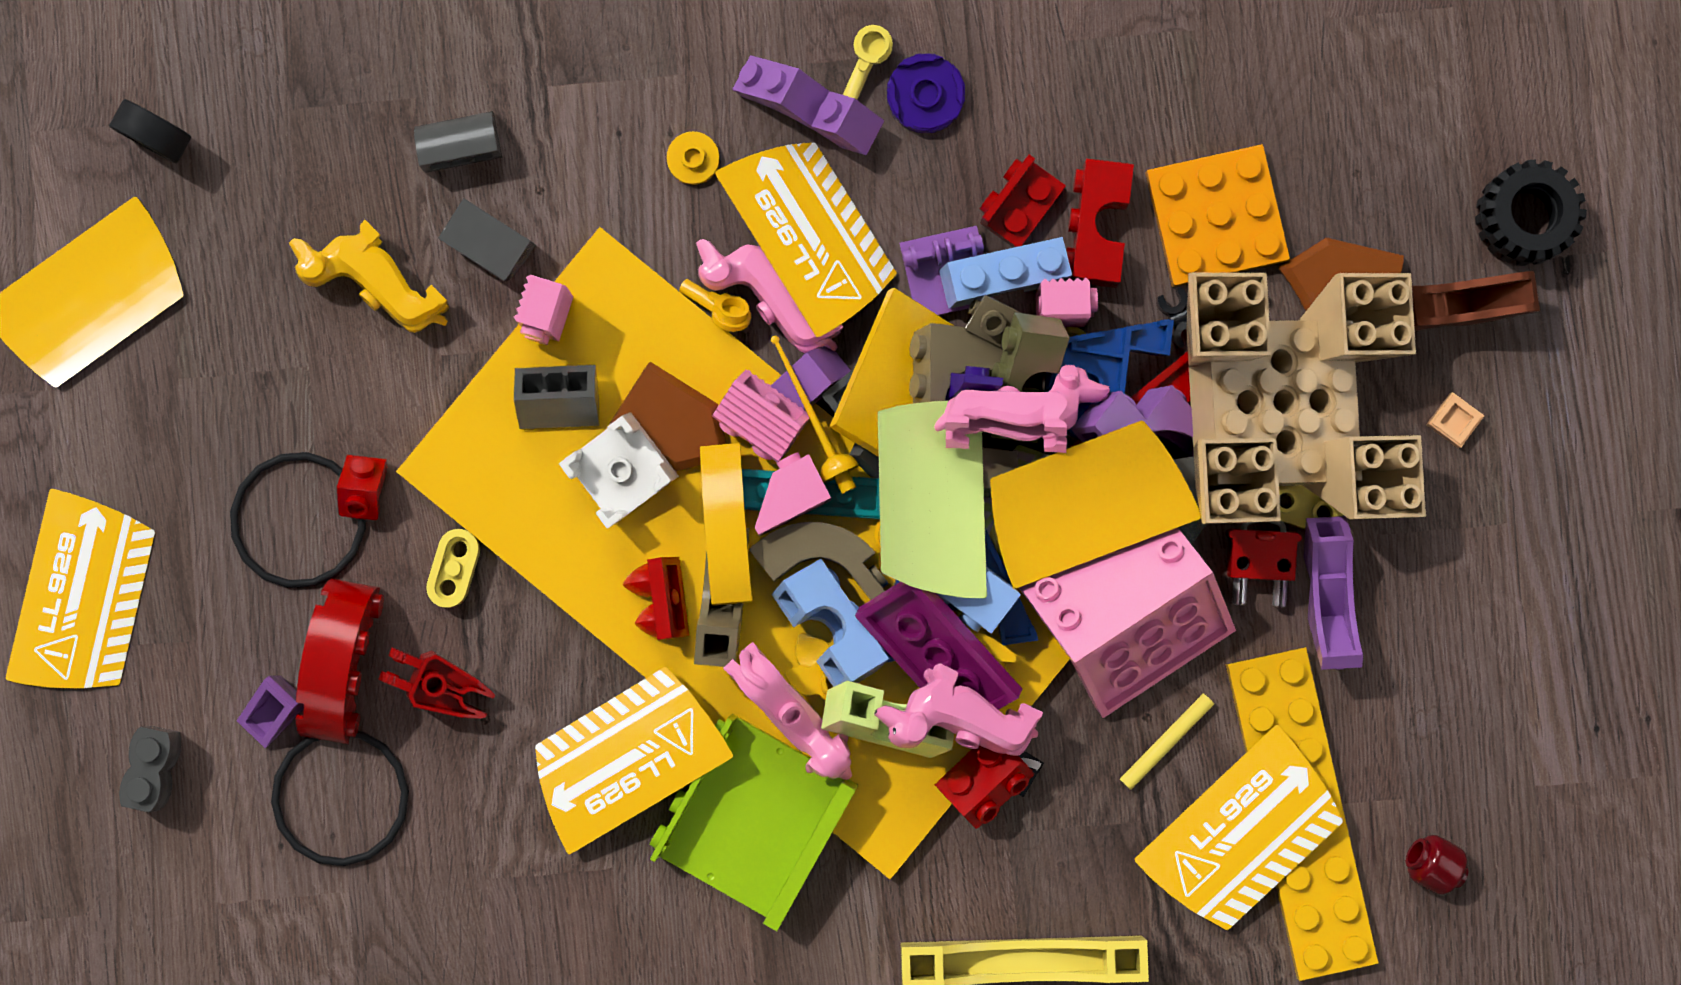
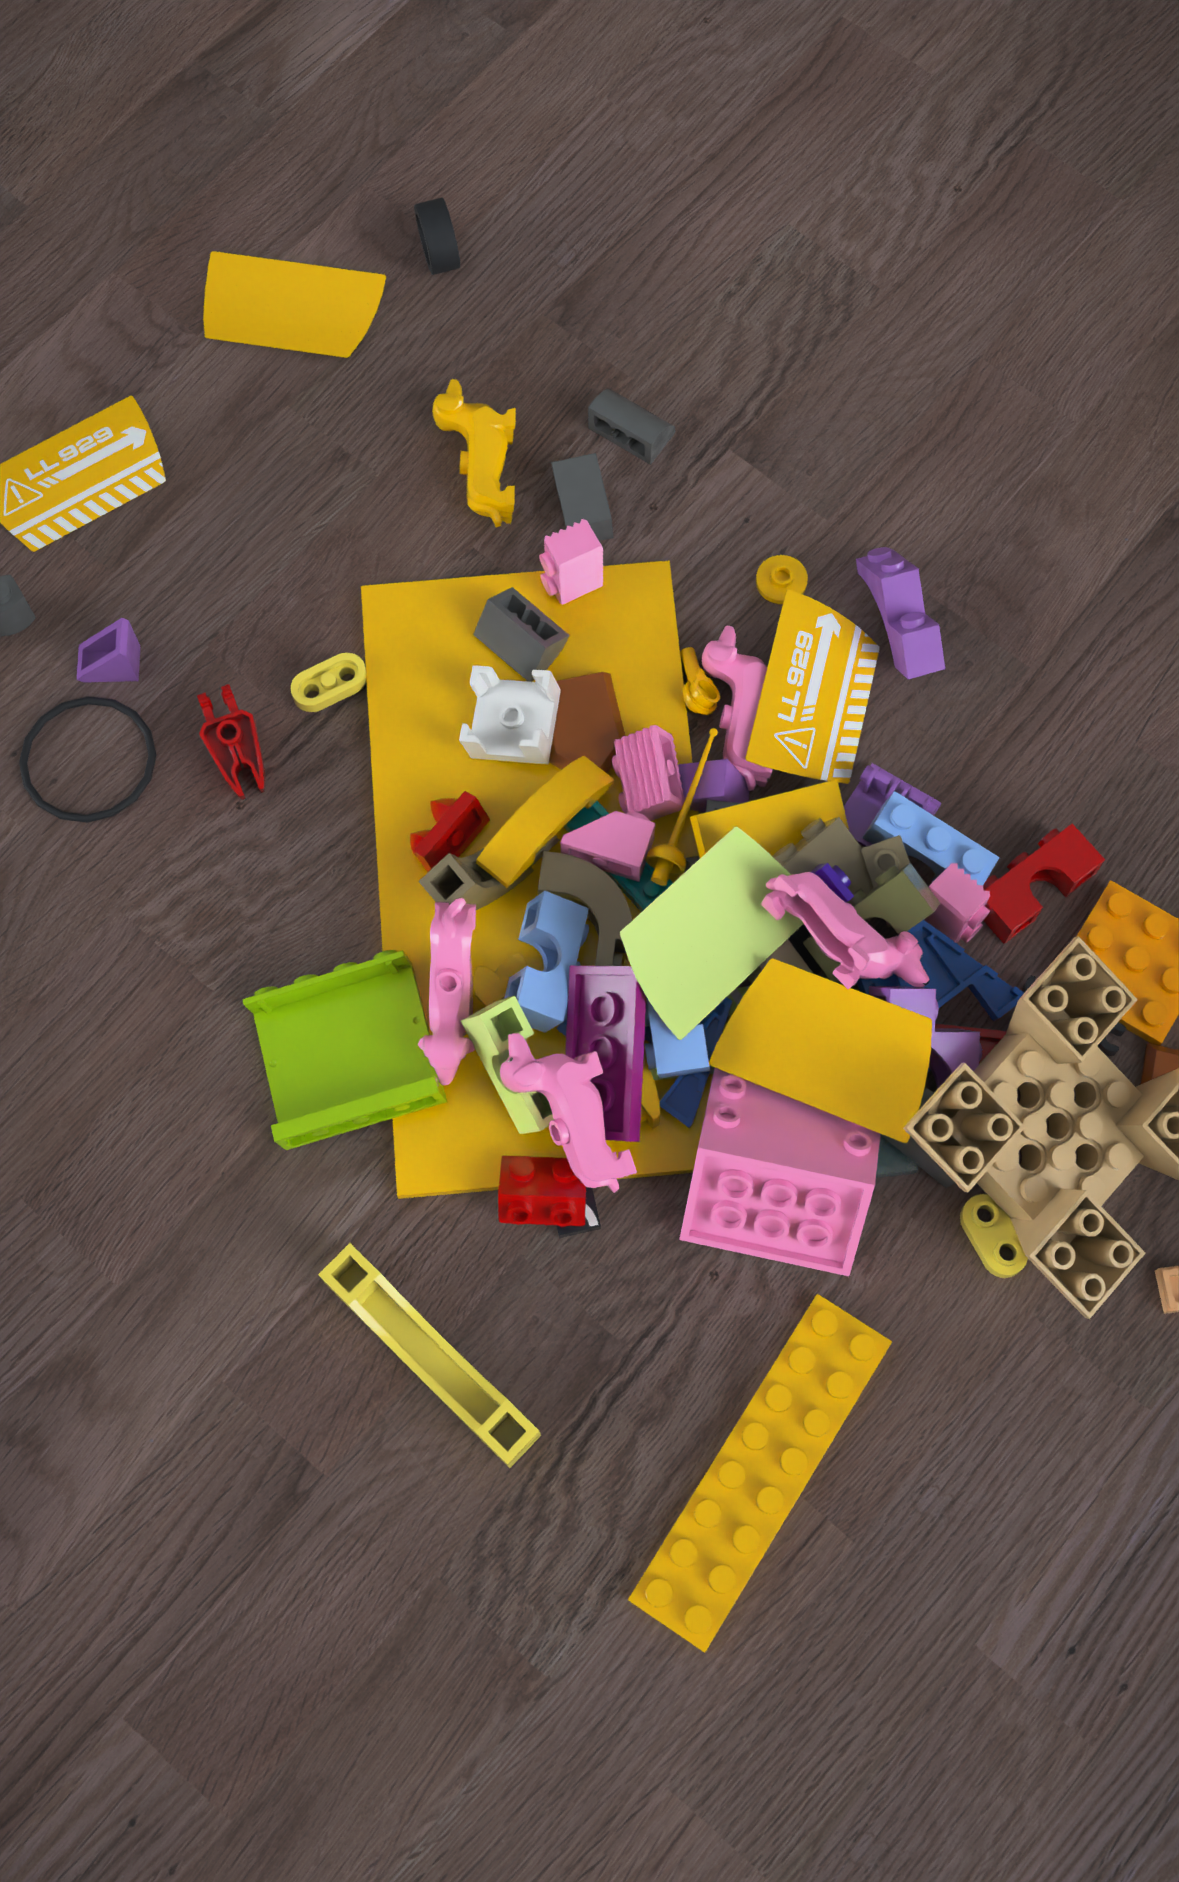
camera: 45 degrees right, 15 degrees down
black piece [230,452,366,588] -> none
red brick [296,579,384,745] -> none
red bracket [337,455,387,520] -> none
yellow sticker [535,667,733,854] -> none
light yellow plate [843,25,893,100] -> none
dark purple tile [887,54,965,133] -> none
red bracket [979,154,1066,248] -> none
light yellow bar [1120,693,1214,790] -> none
yellow sticker [1135,725,1343,930] -> none
red piece [1225,521,1302,608] -> none
medium lavender arch [1303,516,1363,670] -> none
dark red head [1405,835,1469,895] -> none

